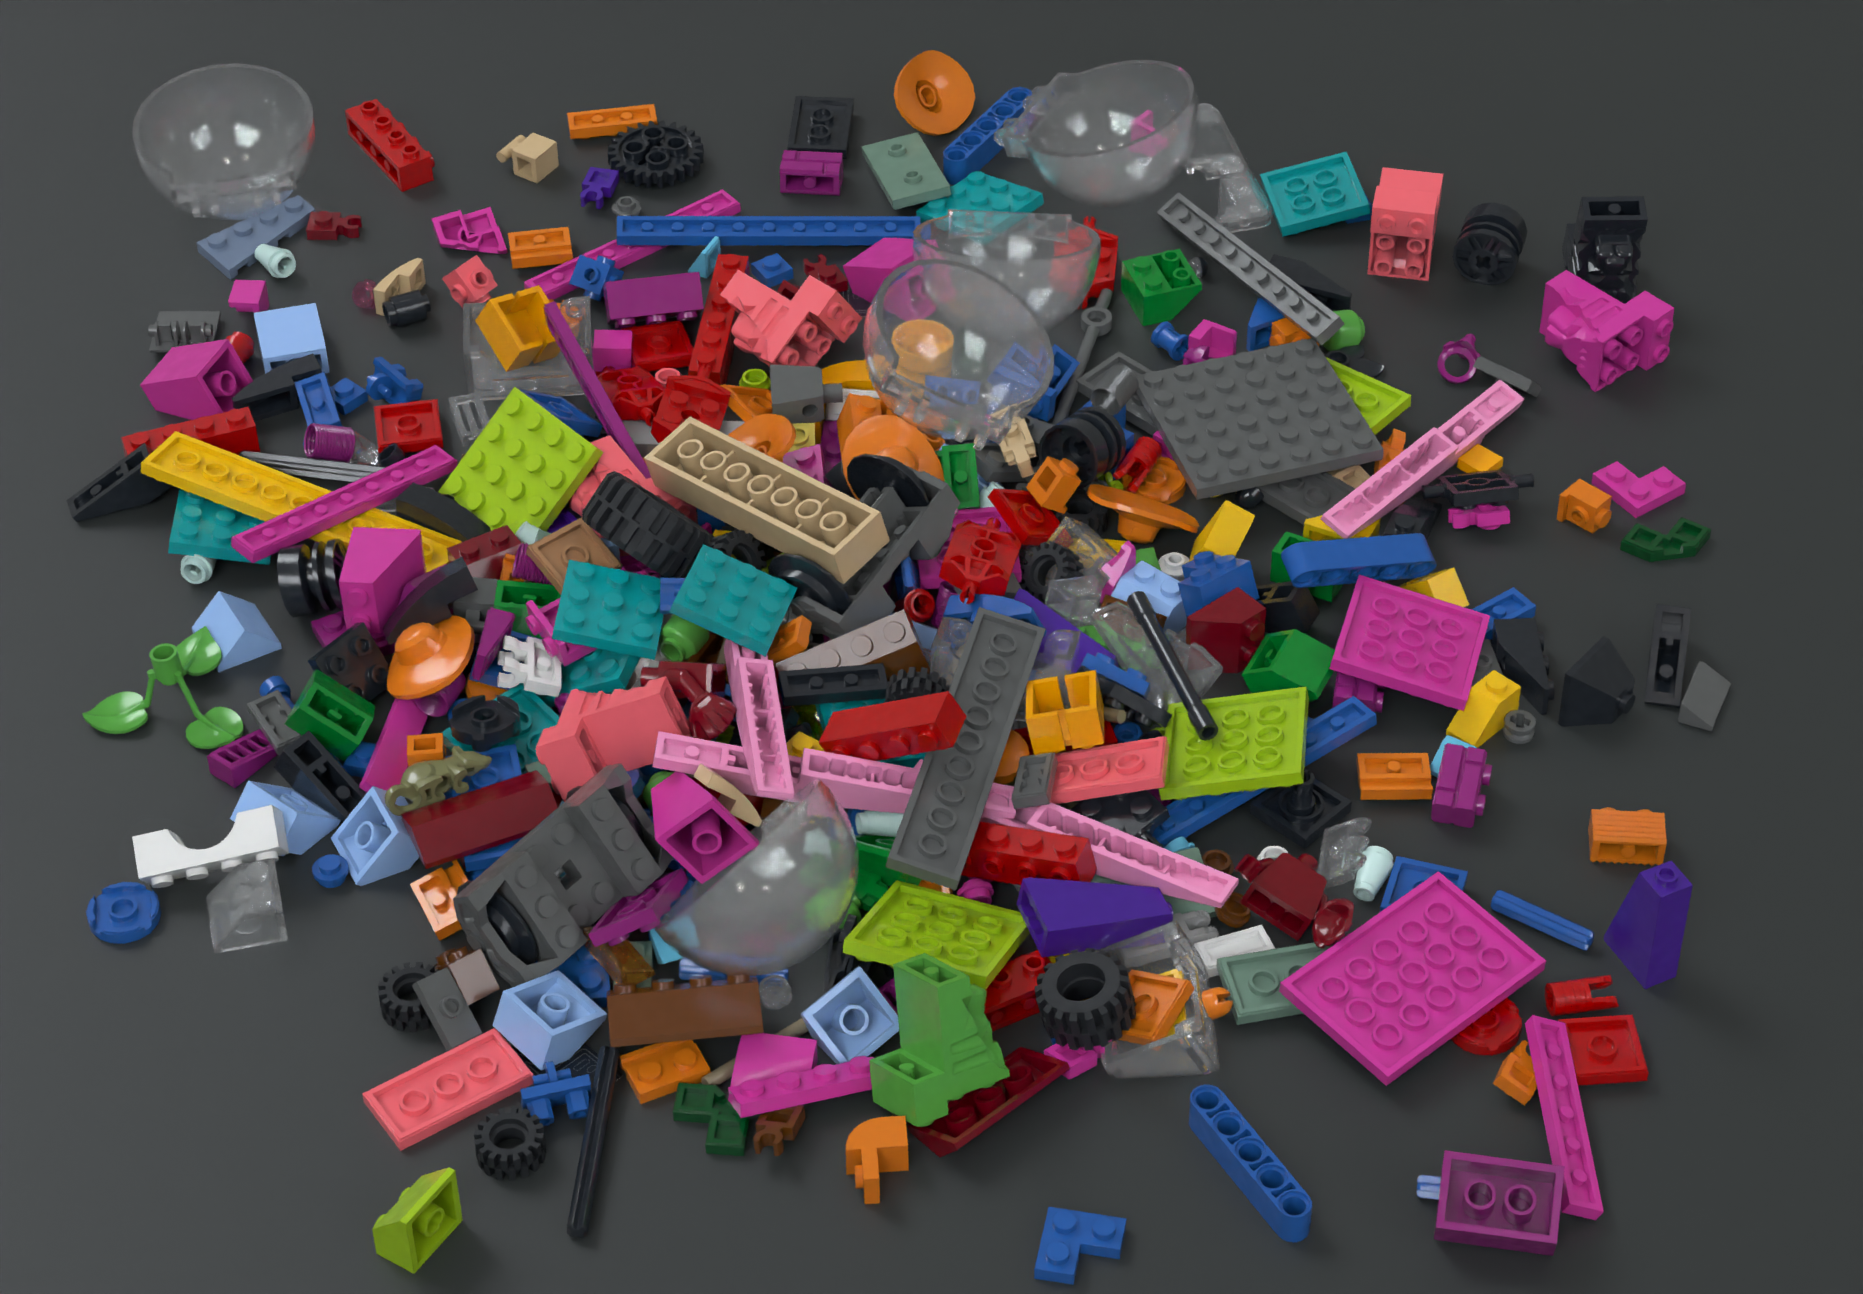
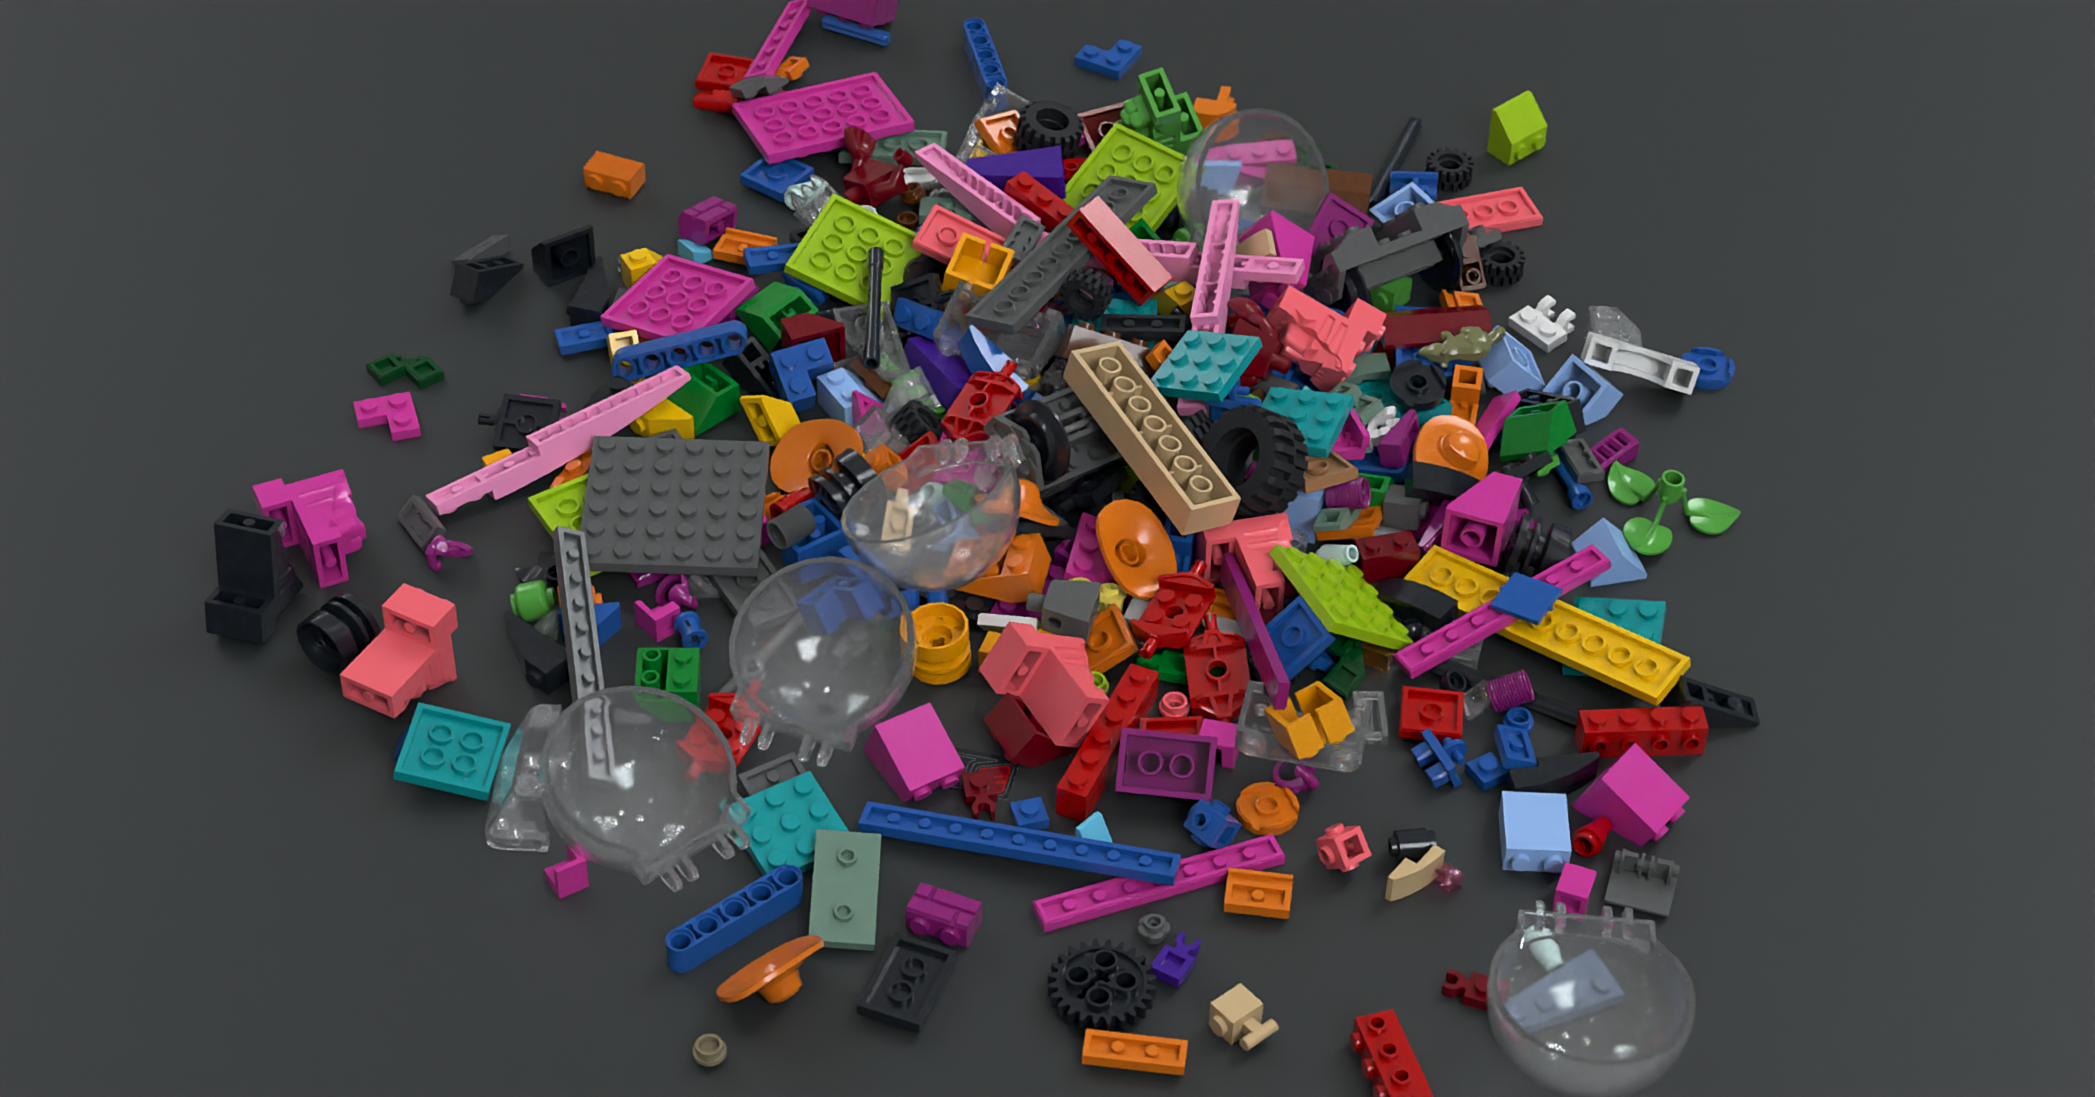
camera: 165 degrees left, 0 degrees up
blue plate [312,854,349,888] -> none
dark pink slope [432,207,508,254] -> none
orange hinge [1202,987,1233,1020] -> none
blue axle [1491,890,1595,951] -> none
orange brick [1557,479,1612,534] -> none
dark purple slope [1604,860,1693,989] -> none
none -> dark tan plate [692,1033,727,1067]
none -> dark grey slope [729,75,789,100]
none -> sand green slope [1329,381,1385,426]
none -> blue piece [1490,572,1562,626]
none -> white plate [1508,295,1576,353]

